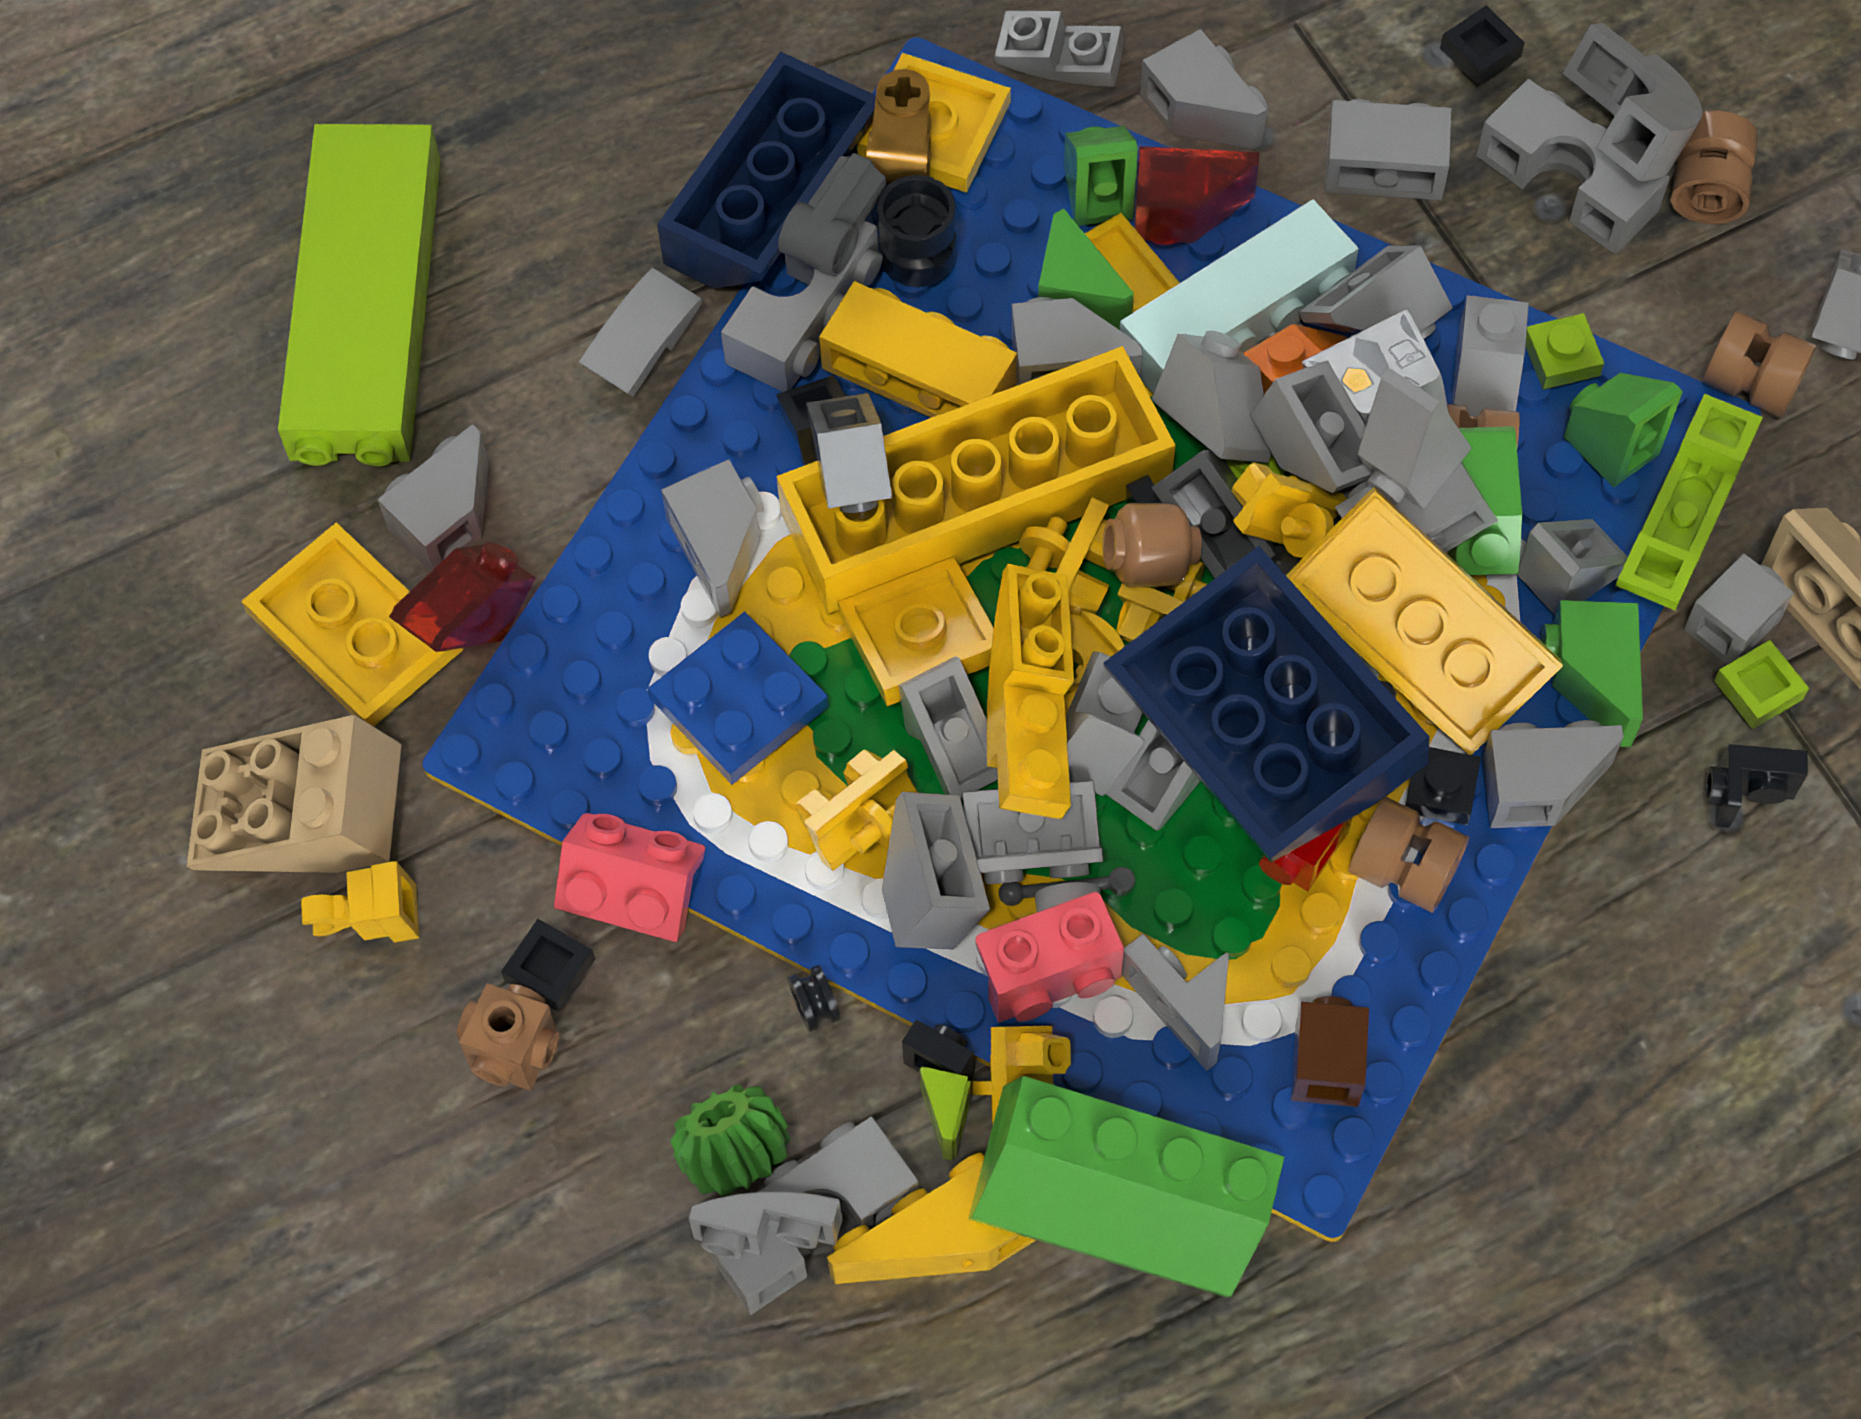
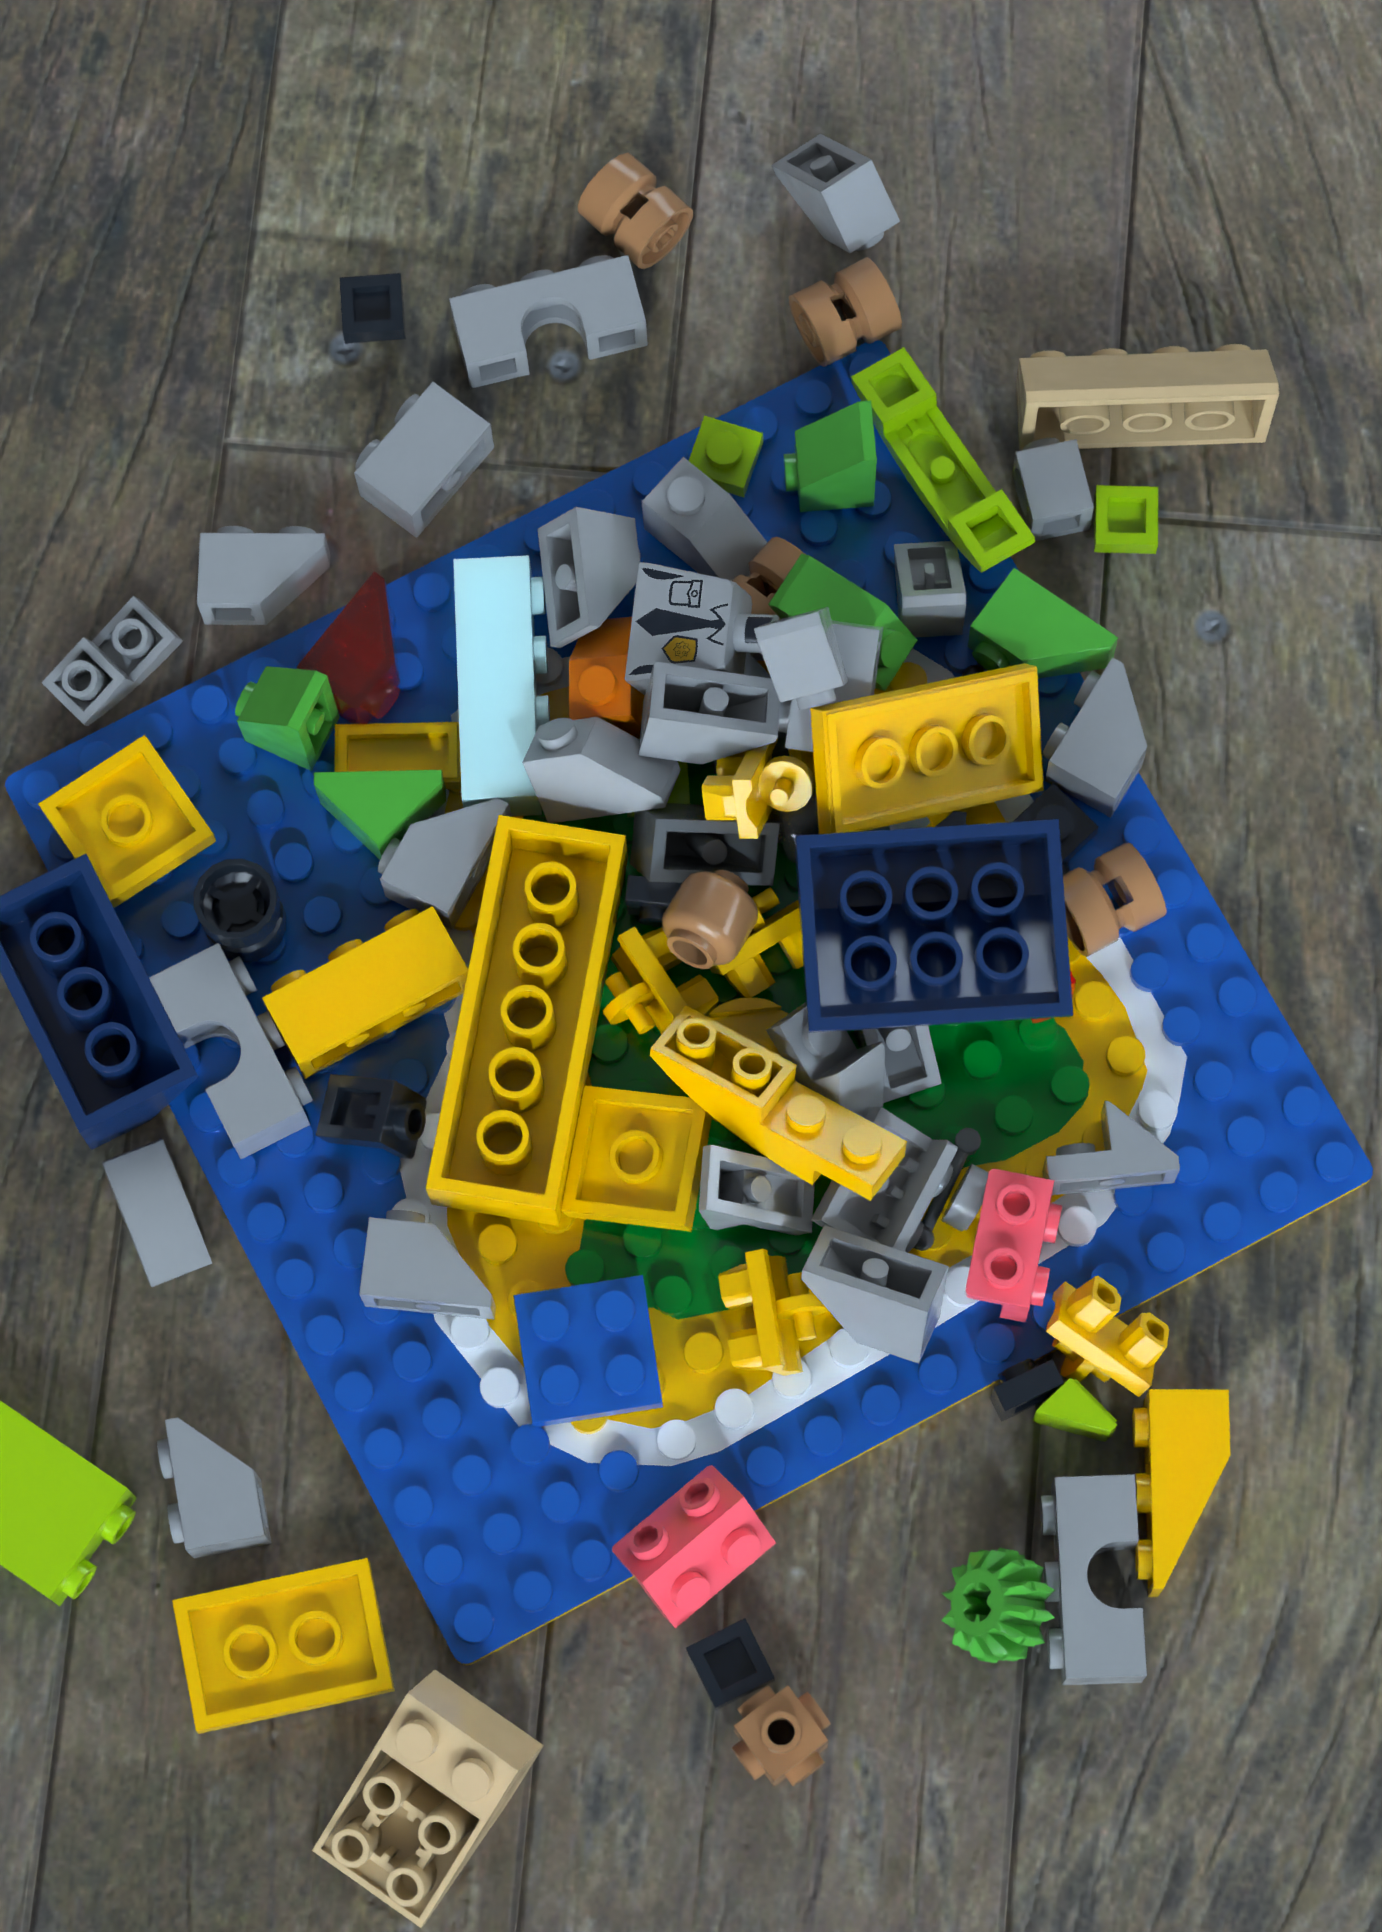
camera: 55 degrees left, 10 degrees up
yellow piece [301,861,419,943] -> none
clear red slope [389,542,536,652] -> none
light grey slope [688,1192,842,1258] -> none
dark grey piece [778,153,886,276] -> none
black bush [787,965,841,1032] -> none
slope [806,393,892,513] -> none
pearl gold piece [867,69,931,186] -> none
bright green slope [968,1076,1284,1298] -> none
reddish brown brick [1291,996,1369,1107] -> none
light grey arch [1562,23,1702,182] -> none
black bracket [1705,744,1808,828] -> none

